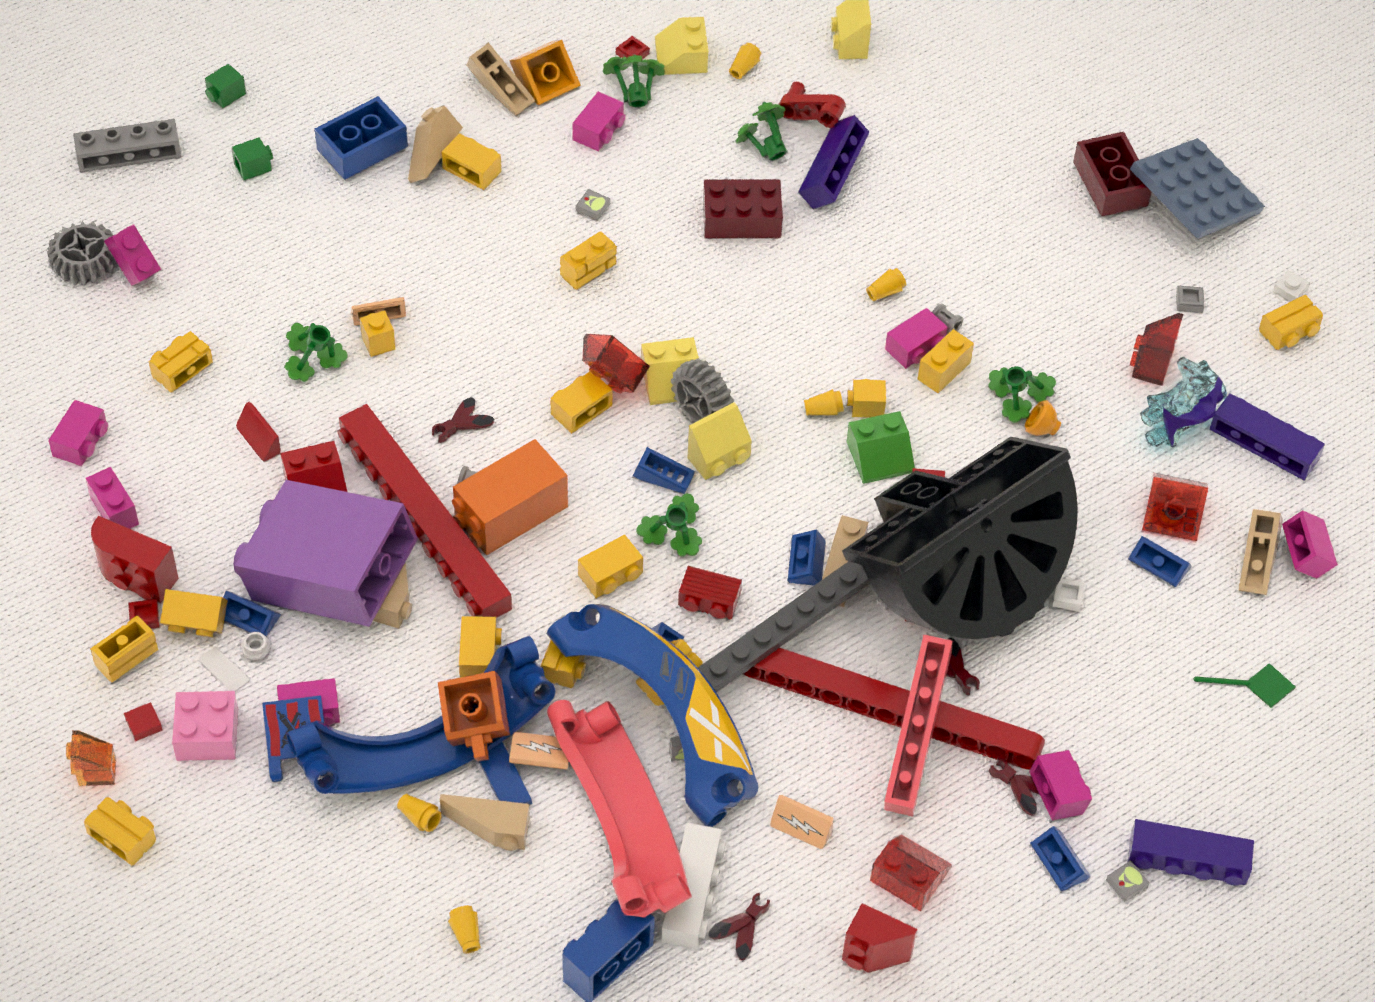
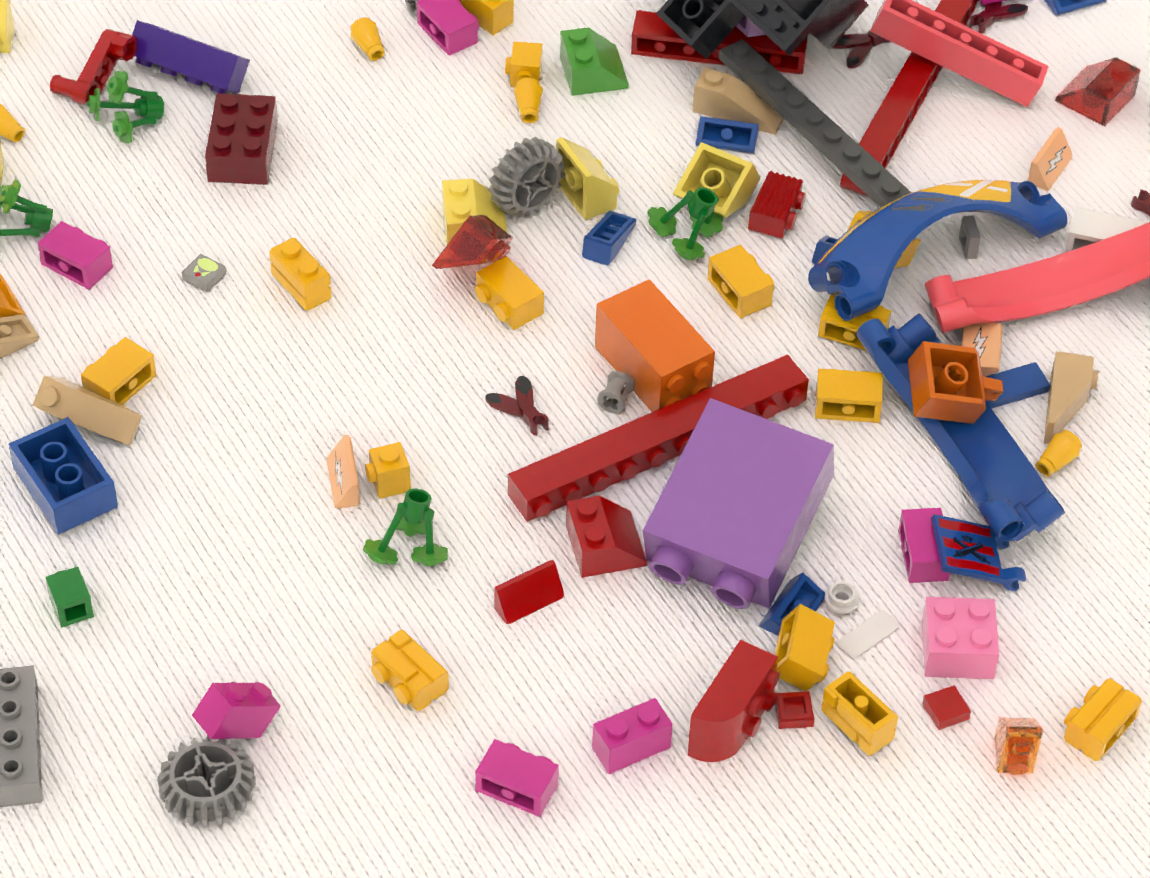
camera: 85 degrees left, 5 degrees down
none -> light yellow slope [673,142,761,217]

